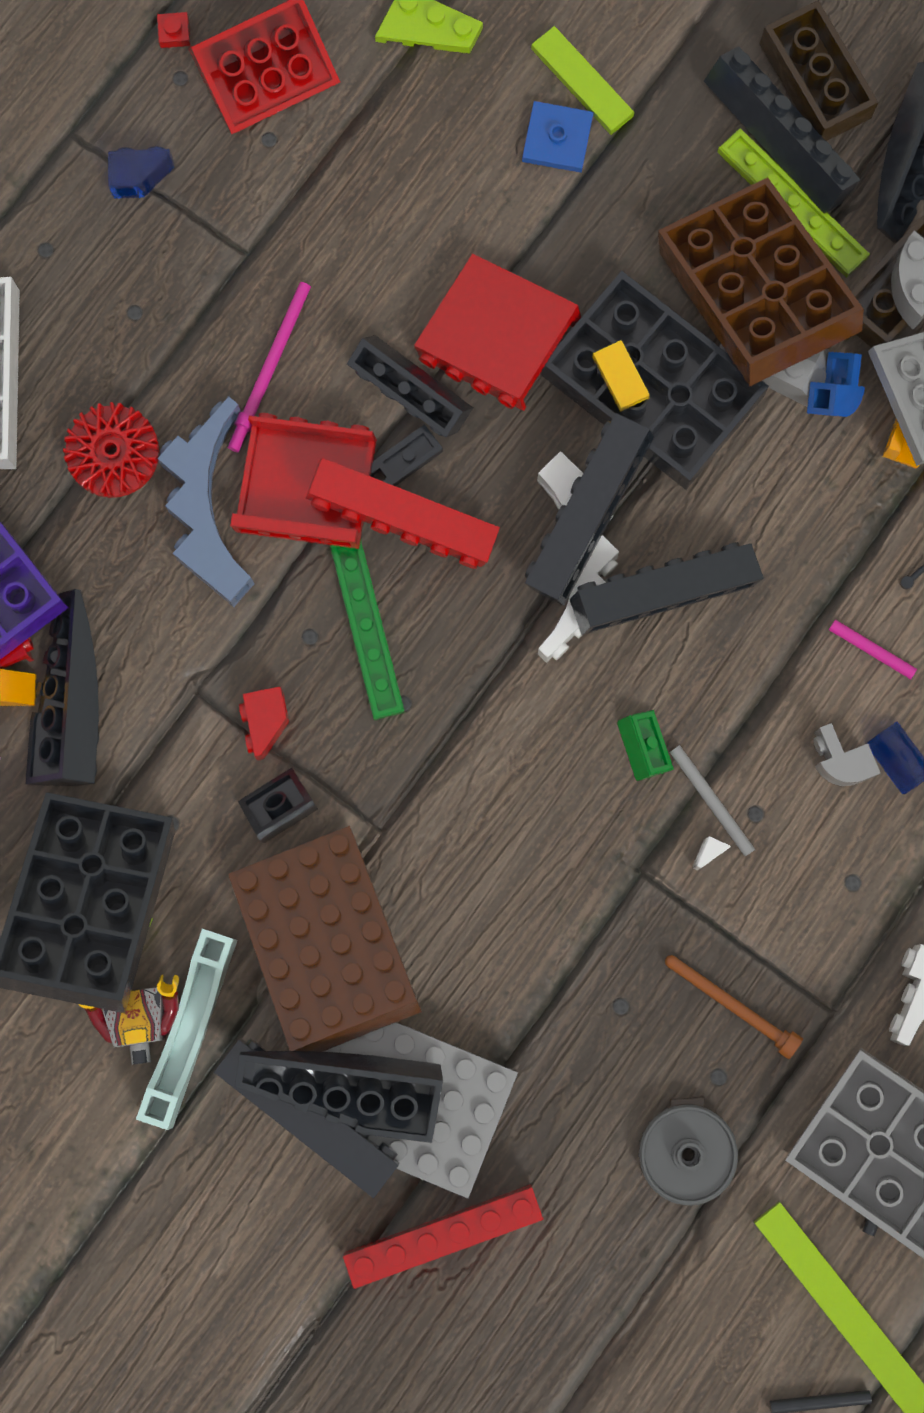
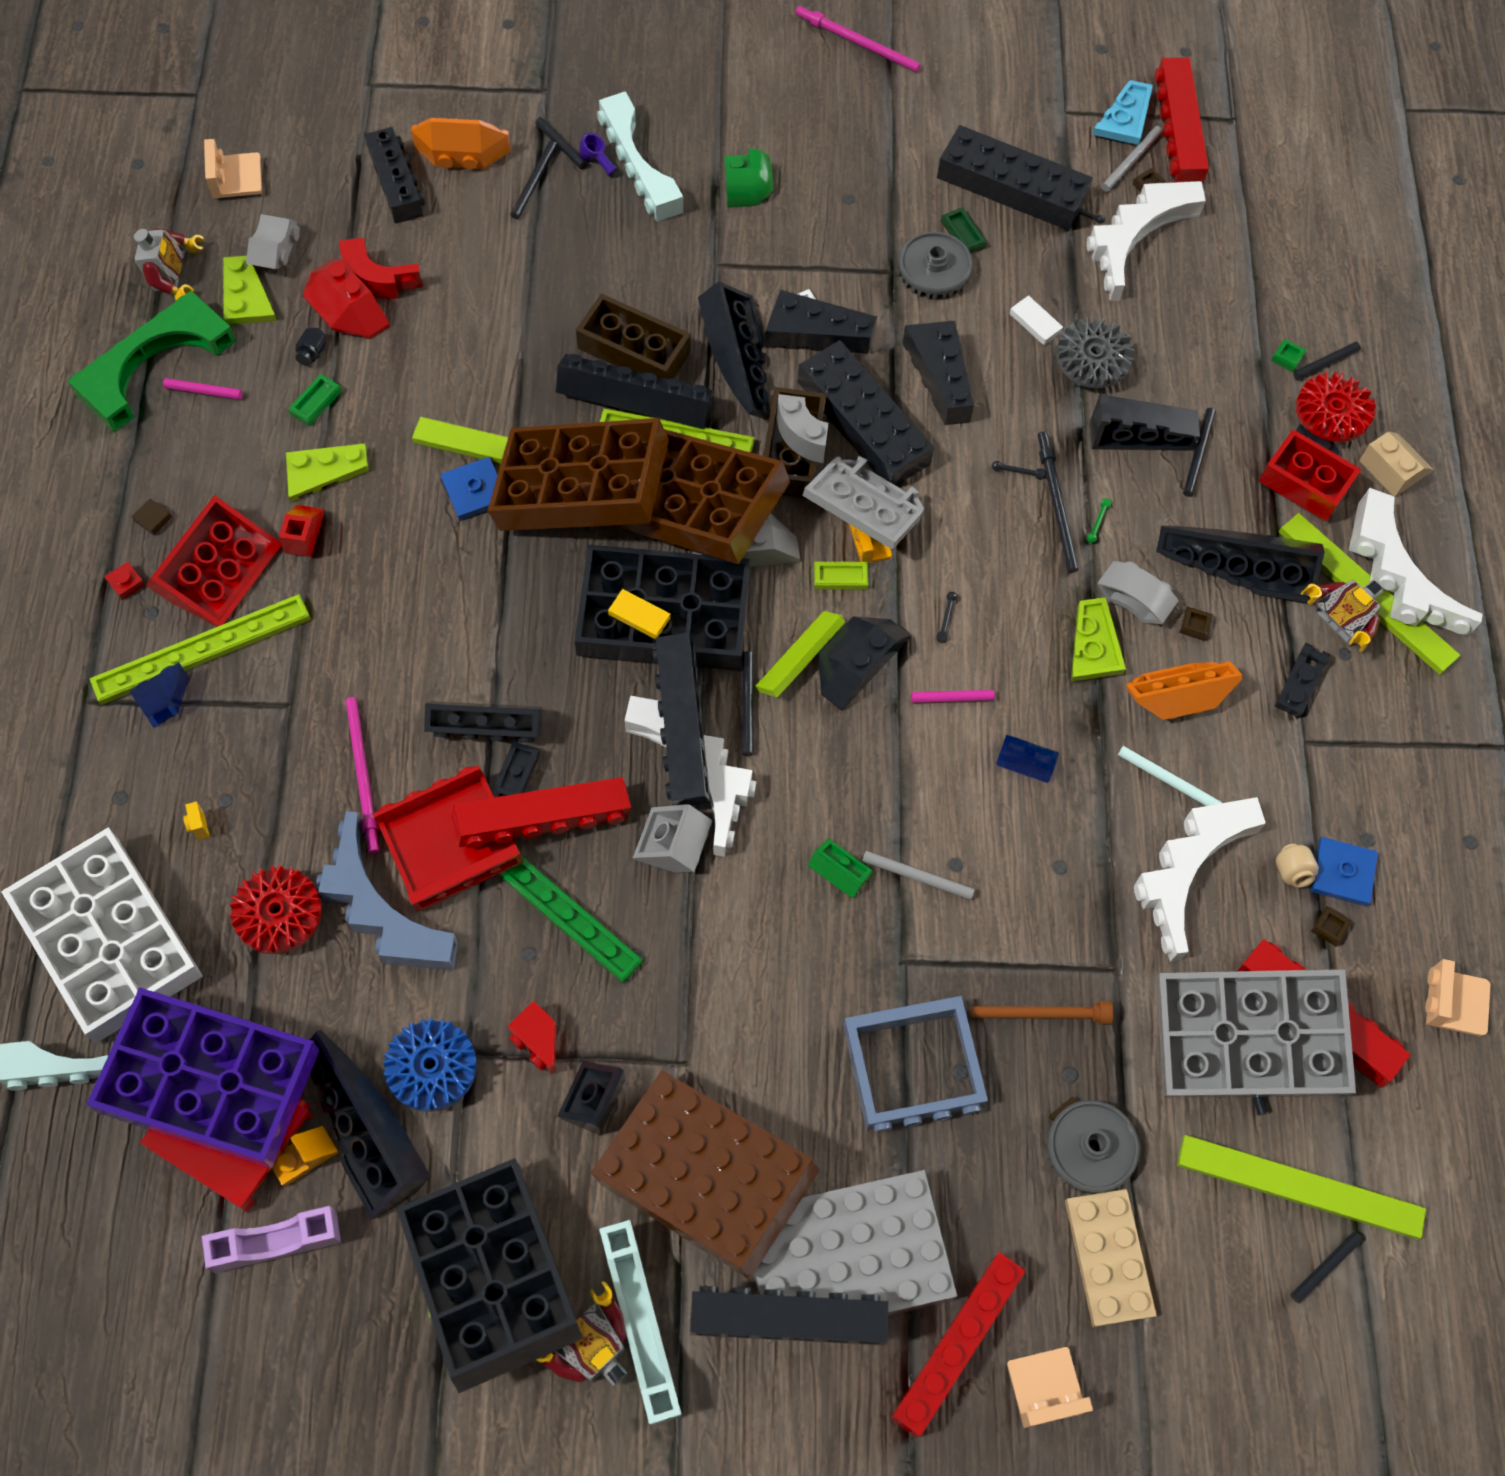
camera: 40 degrees left, 15 degrees down
black wedge [235,1051,443,1143] -> none
red panel [414,254,582,411] -> none
black brick [569,542,764,635] -> none
white slope [693,836,731,870] -> none
blue brick [807,352,865,417] -> none
light grey brick [813,723,880,786] -> none
none -> lime tile [89,594,311,705]
none -> yellow plate [183,801,210,841]
none -> red slope [279,505,325,557]
none -> blue wheel [383,1018,477,1112]
none -> reddish brown brick [488,418,669,531]
none -> light grey slope [633,804,712,873]
none -> black bar [742,651,754,756]
none -> lime tile [756,611,845,698]
none -> lime tile [814,562,868,590]
none -> black wedge [818,616,911,711]
none -> sand blue window [843,996,988,1132]
none -> light nougat bracket [1007,1347,1093,1428]
none -> tan plate [1065,1189,1156,1327]

